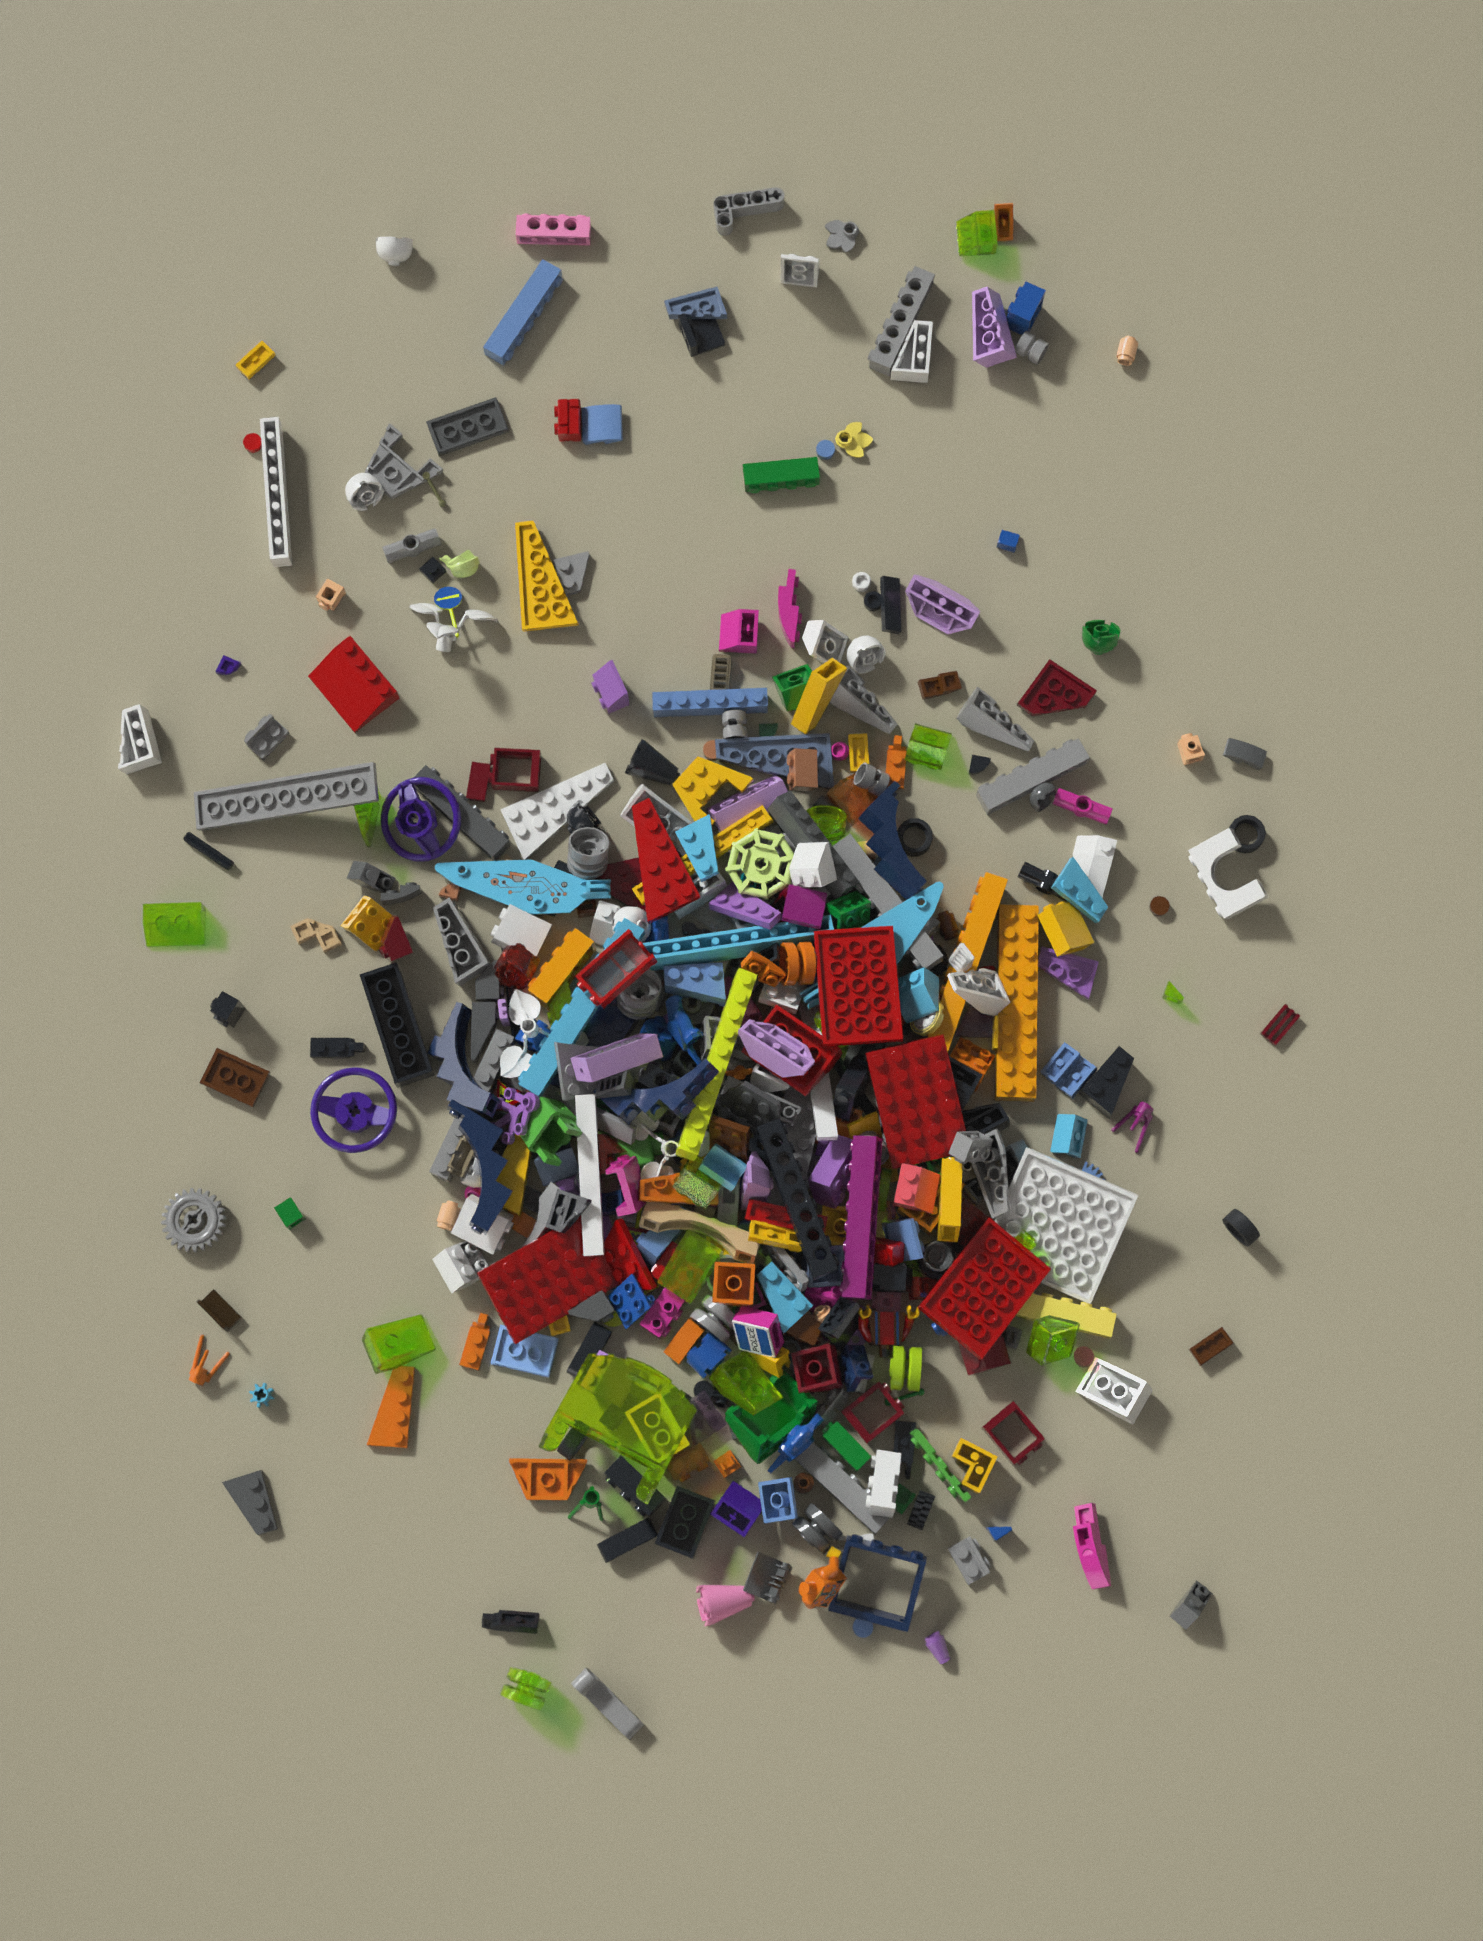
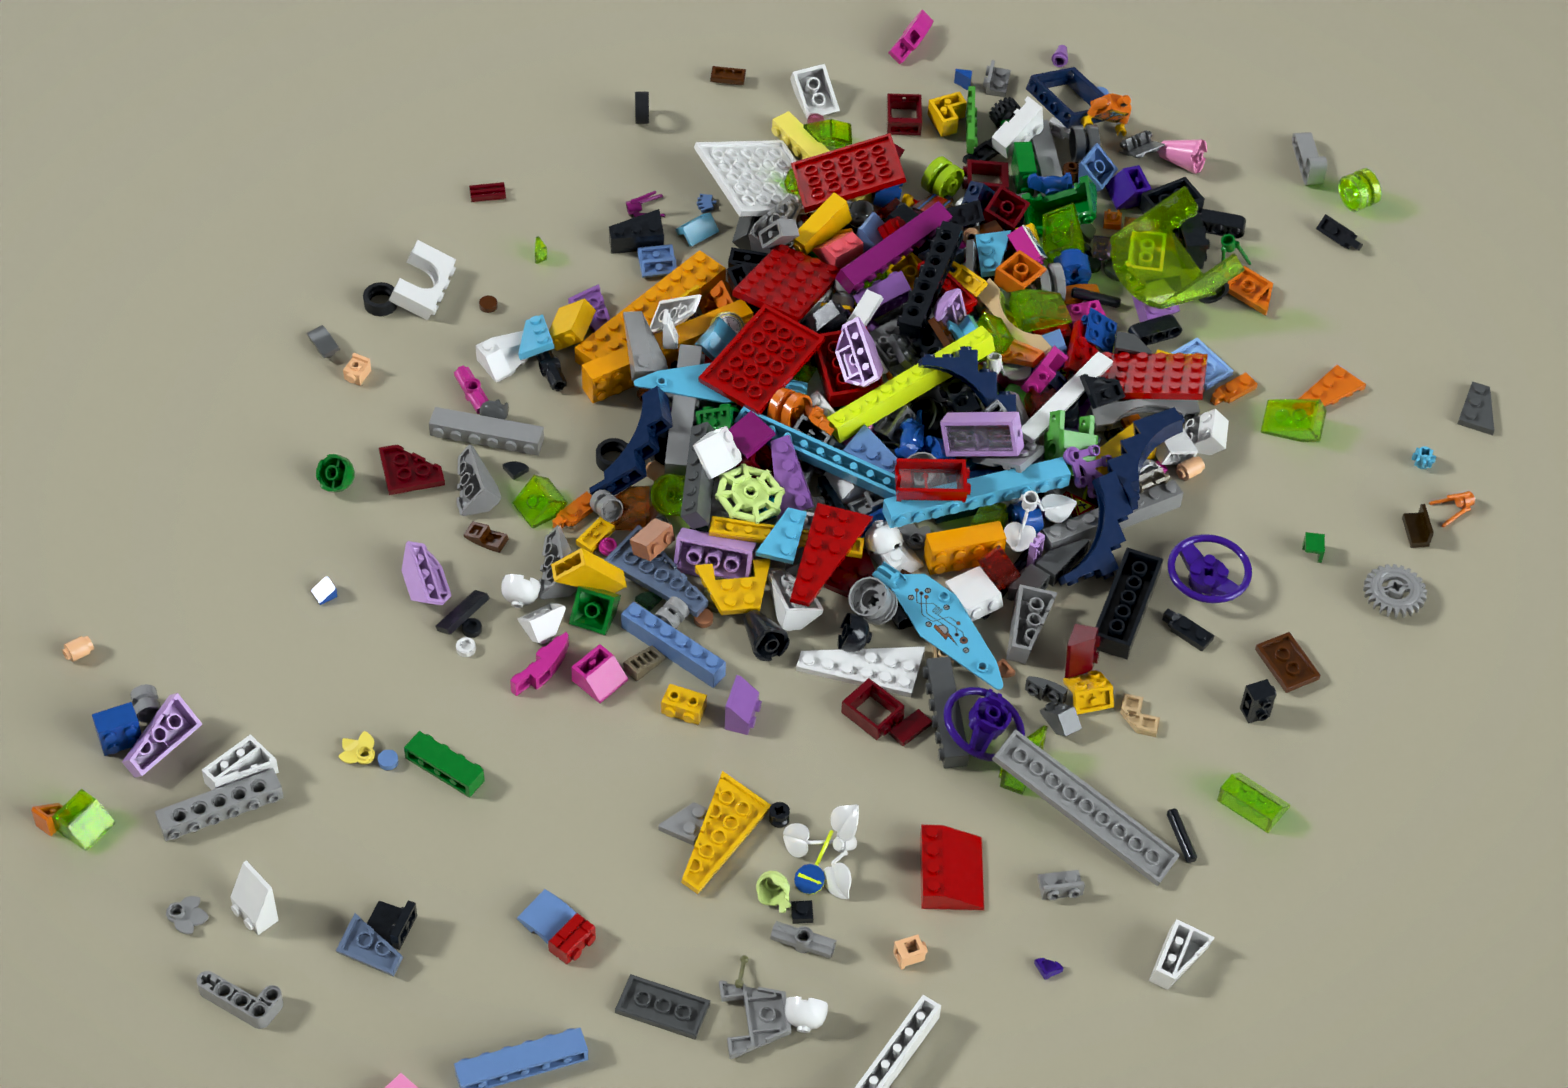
camera: 145 degrees left, 25 degrees down
none -> light grey wedge [623,311,668,381]
none -> yellow brick [661,684,707,725]
none -> black wheel [769,802,790,828]
none -> black axle [1071,287,1121,308]

